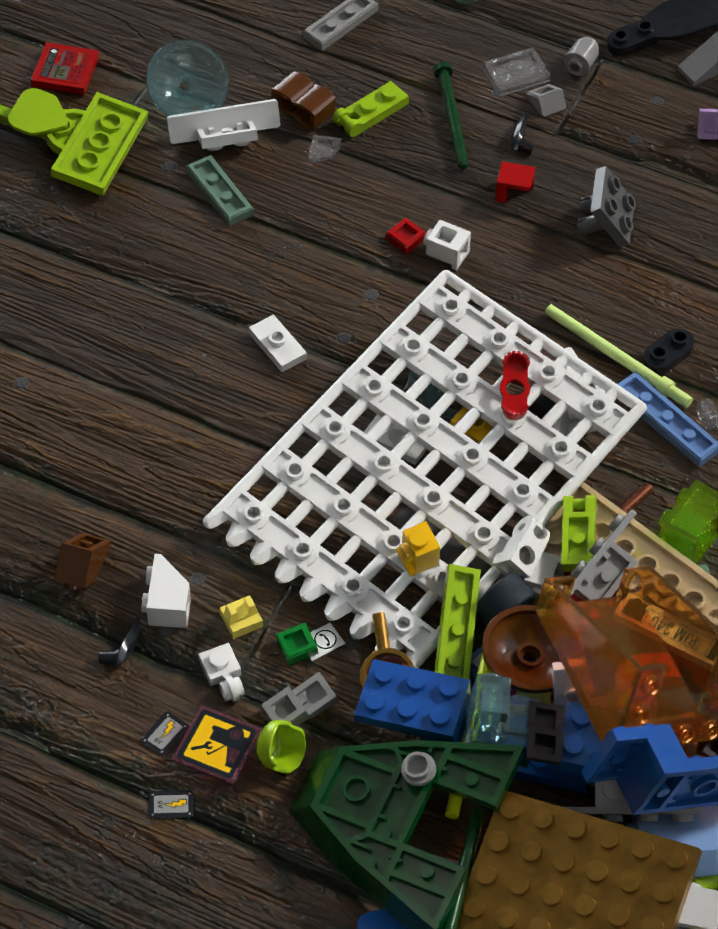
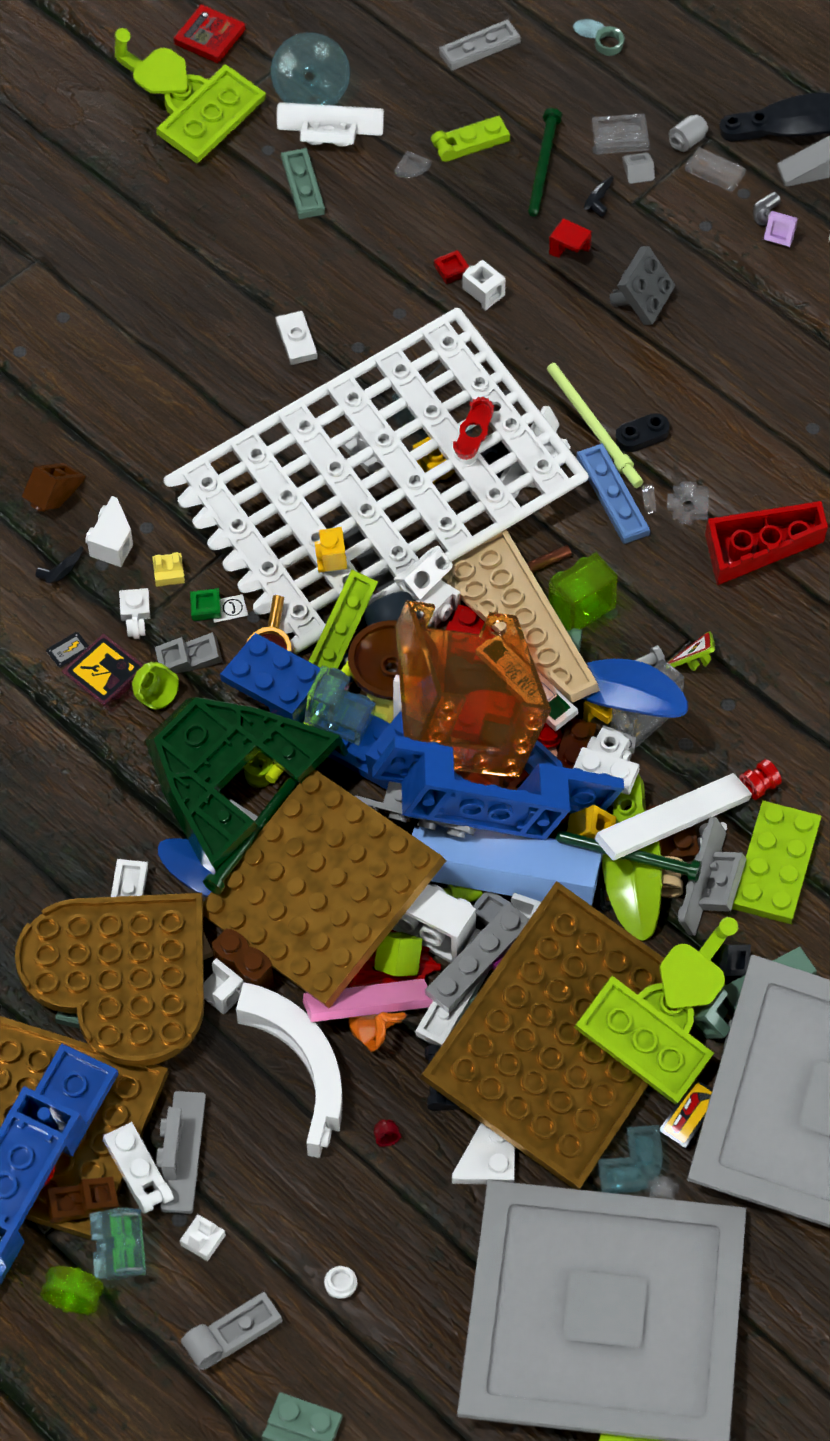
camera: 20 degrees right, 5 degrees up
sticker [149,790,193,818] -> none
reddish brown brick [271,71,336,130] -> none
light grey plate [401,752,436,786] -> none
black slope [525,700,564,765] -> none
light grey bracket [549,509,639,615] -> none
lime plate [561,495,597,572] -> none
none -> lime wheel [244,751,273,788]
none -> clear plate [685,147,746,192]
none -> flat silver arm [753,192,781,225]

